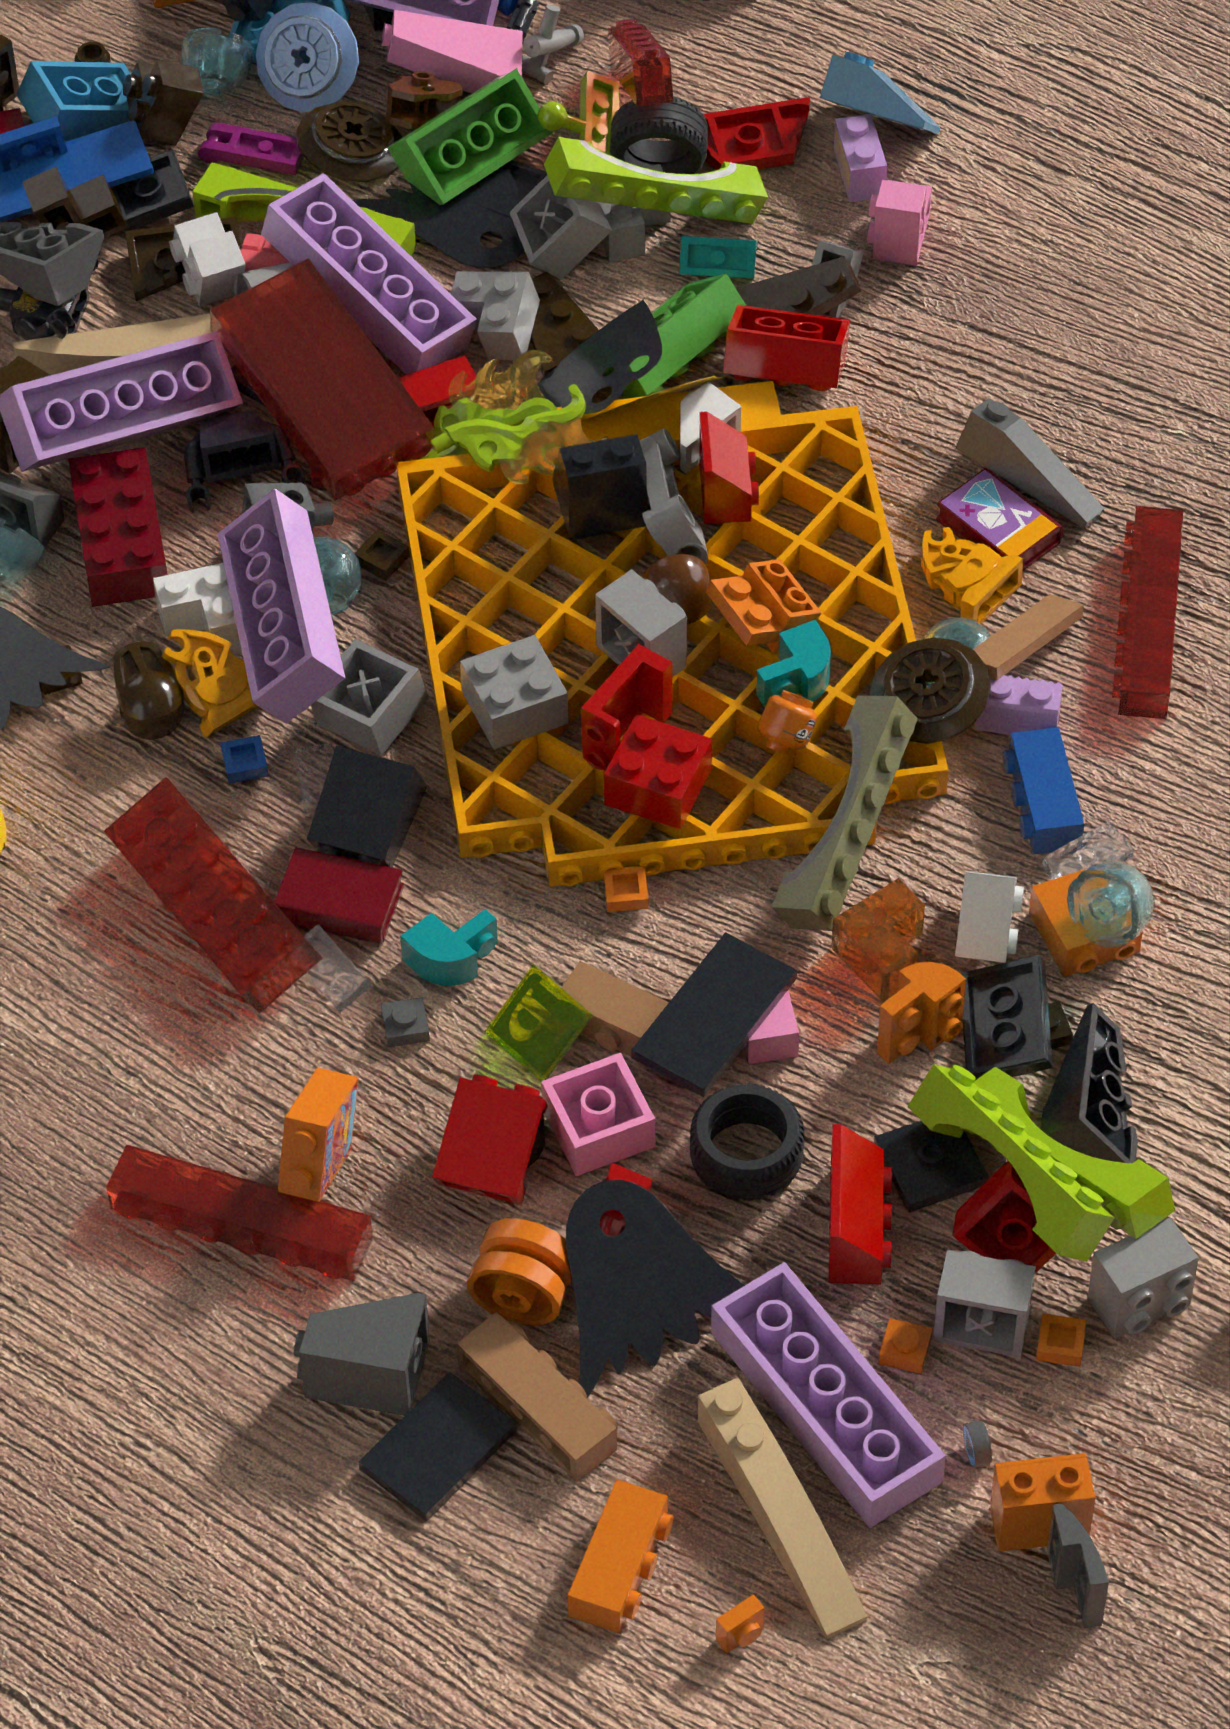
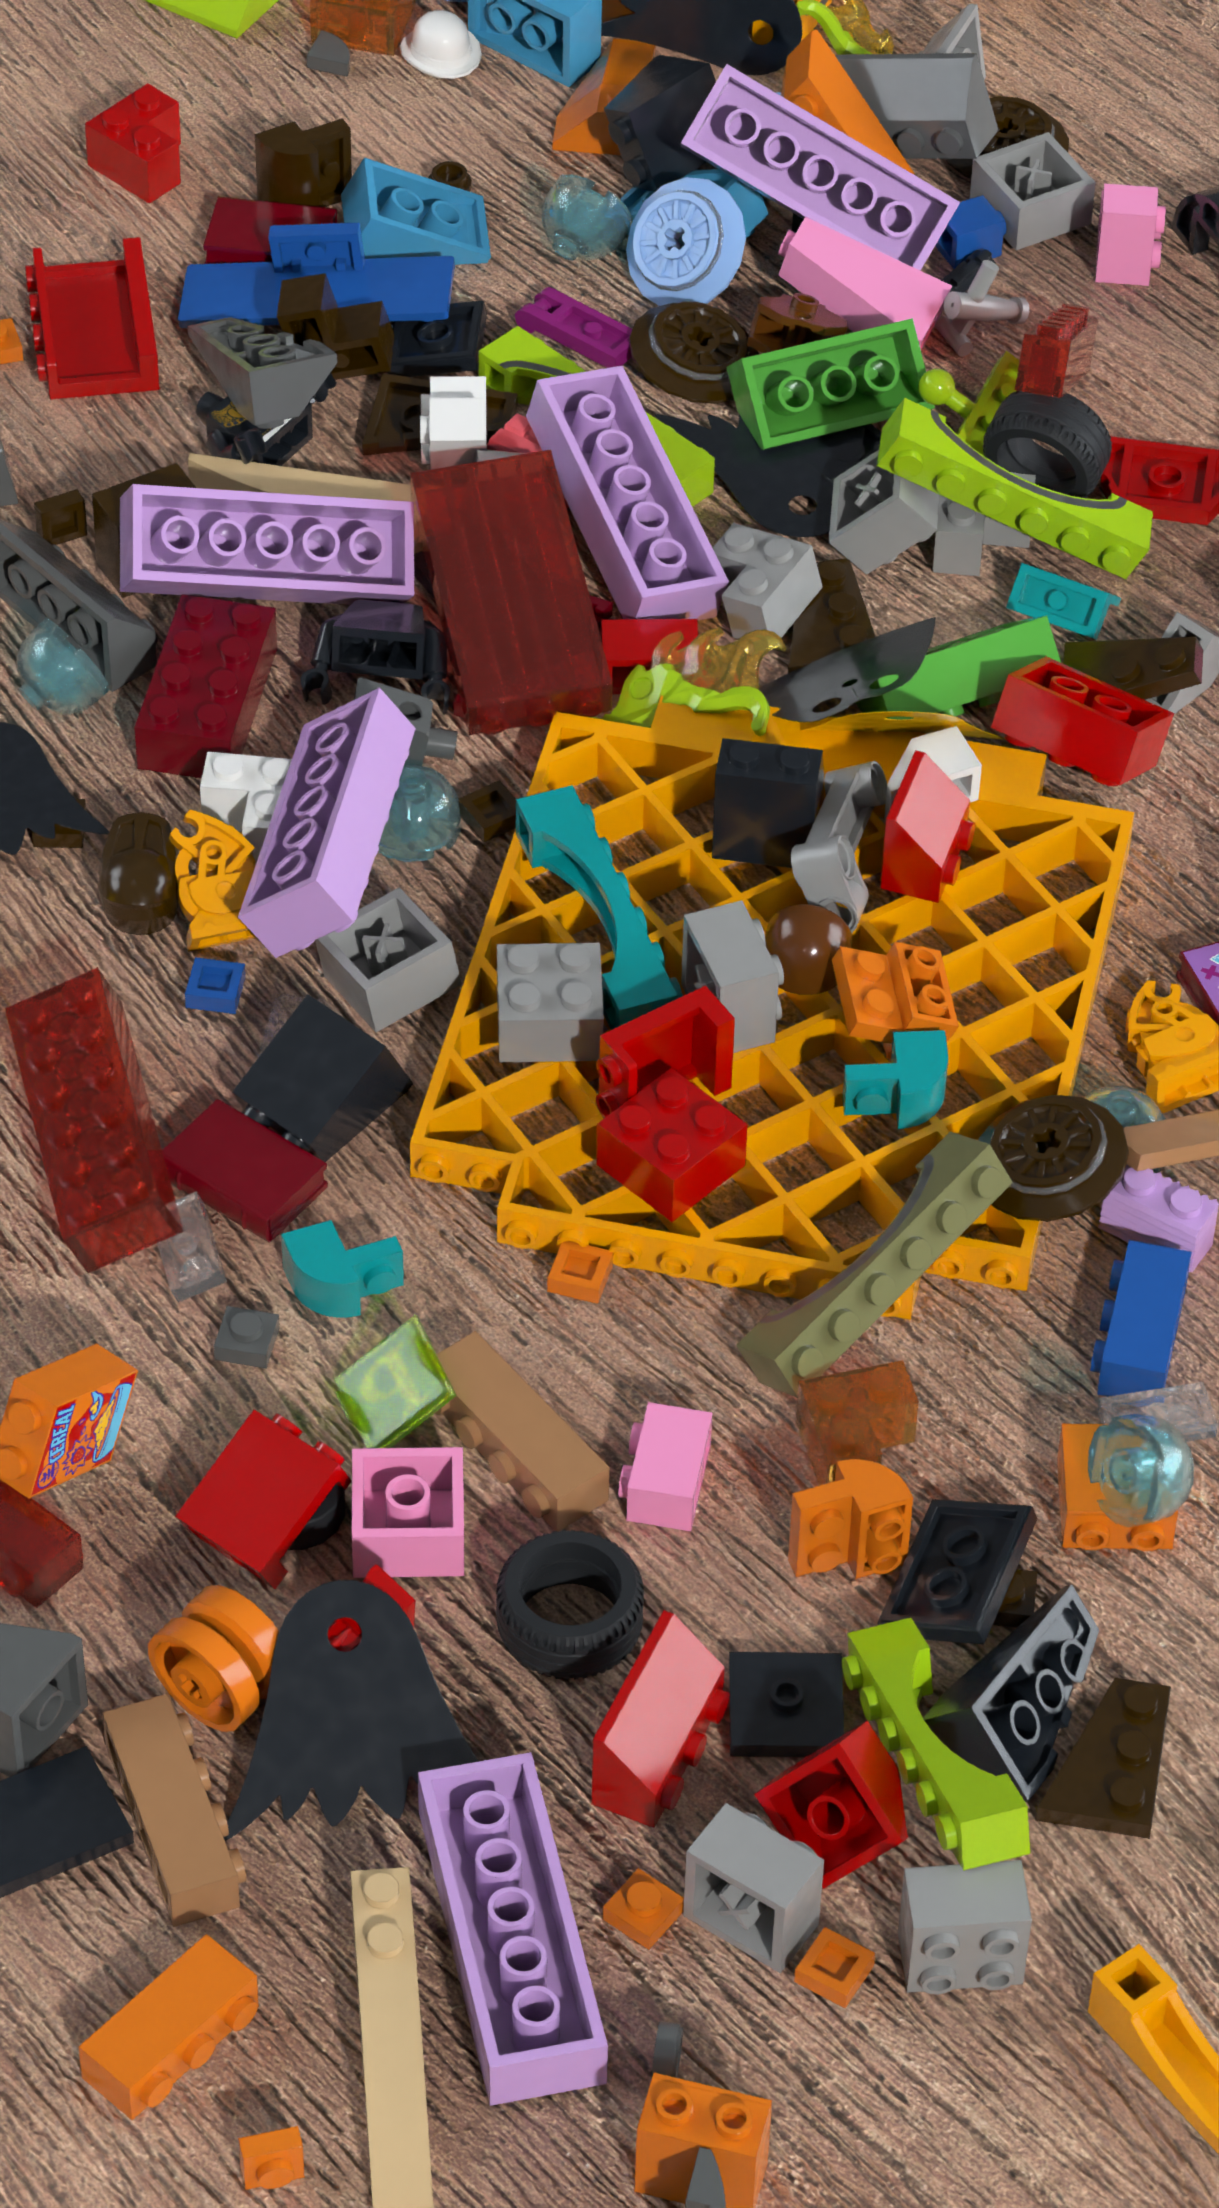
camera: 20 degrees right, 5 degrees down
dark brown brick [123,59,204,146] -> none
piece [430,384,609,484] -> none
black tile [631,932,797,1098] -> none
orange head [757,690,818,755] -> none
lime arch [907,1064,1115,1262] -> none
white brick [955,871,1024,963] -> none
none -> teal arch [516,785,683,1030]
none -> dark brown wing [1036,1678,1171,1839]

